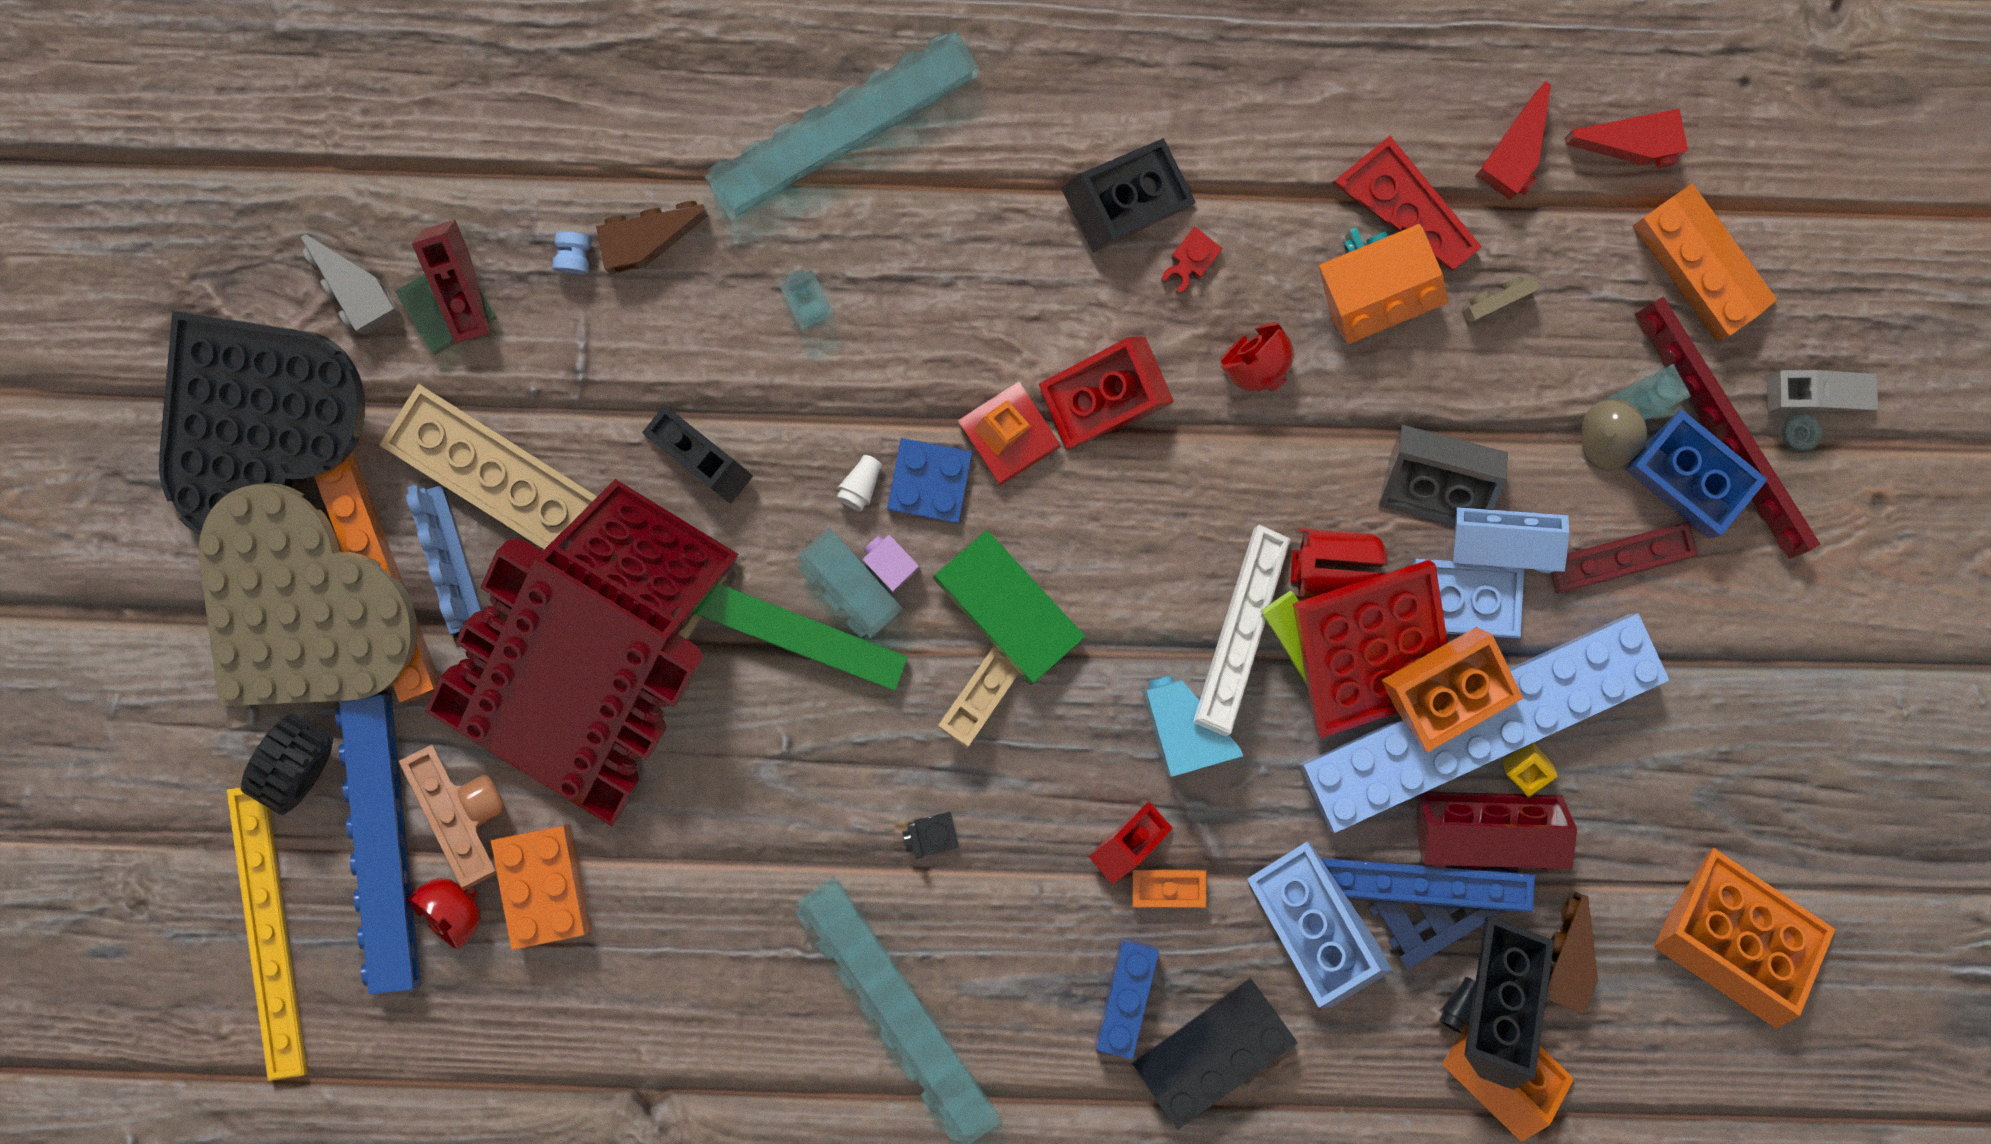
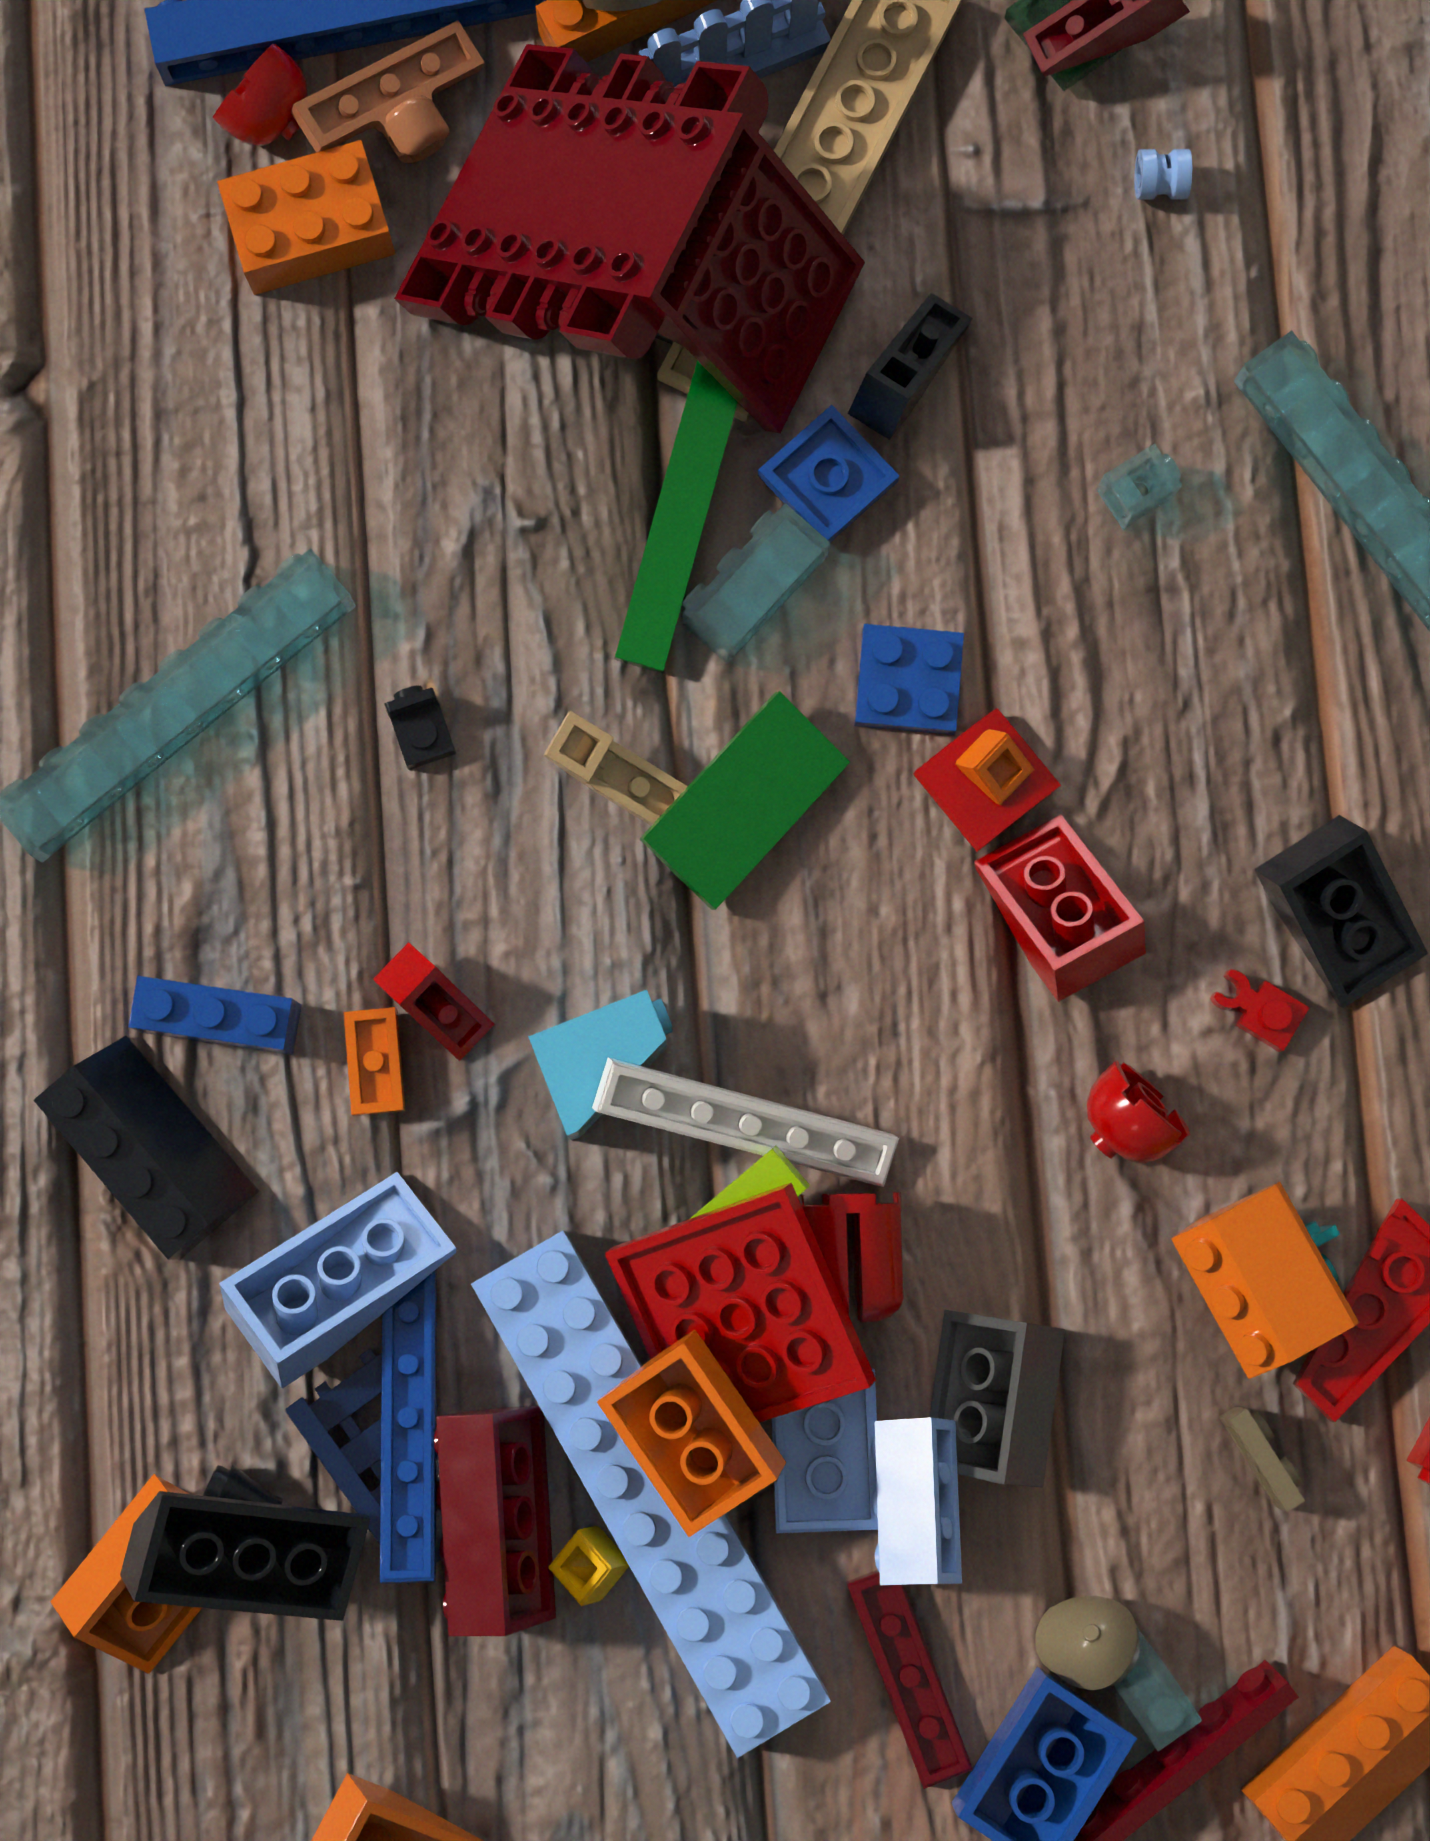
camera: 85 degrees right, 5 degrees down
reddish brown slope [596,201,708,274] -> none
white cone [836,455,882,511] -> none
lavender brick [862,535,920,592] -> none
reddish brown slope [1546,892,1598,1014] -> none
none -> blue plate [758,405,900,547]

